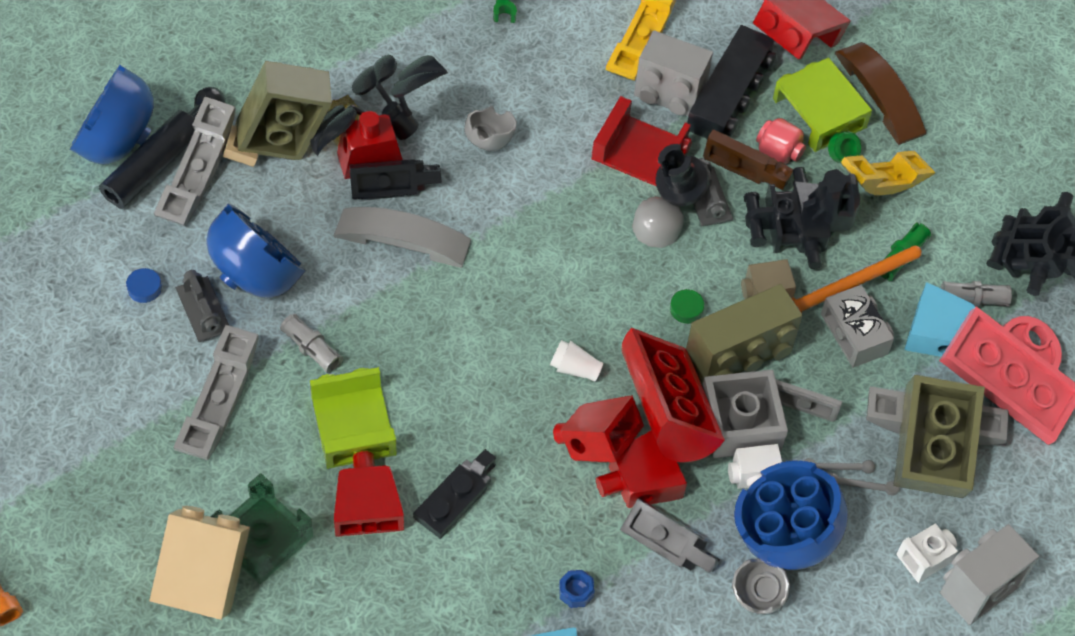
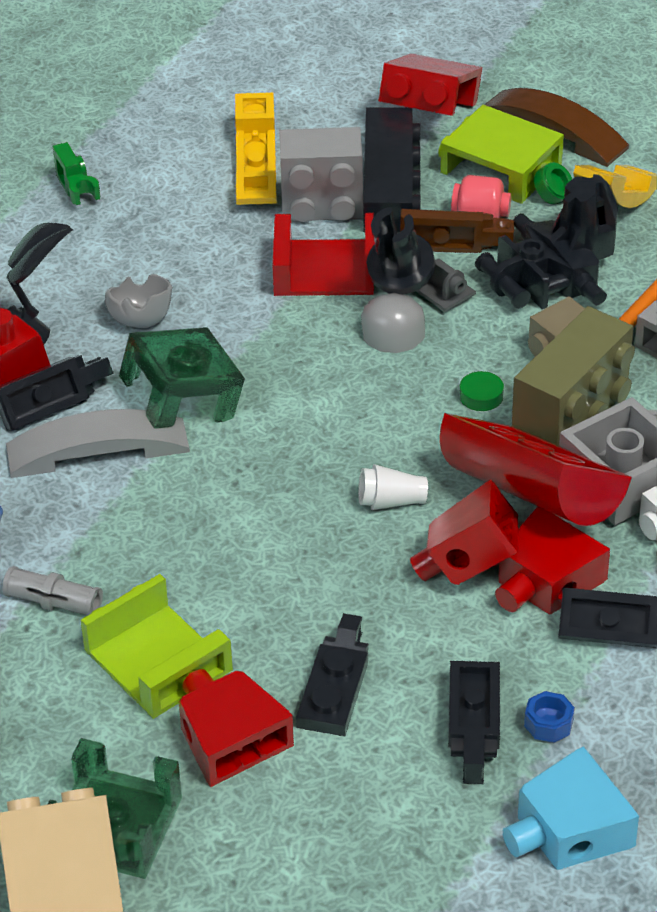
camera: 20 degrees left, 15 degrees down
none -> clear green panel [119,327,245,429]
none -> black hinge [448,661,500,784]

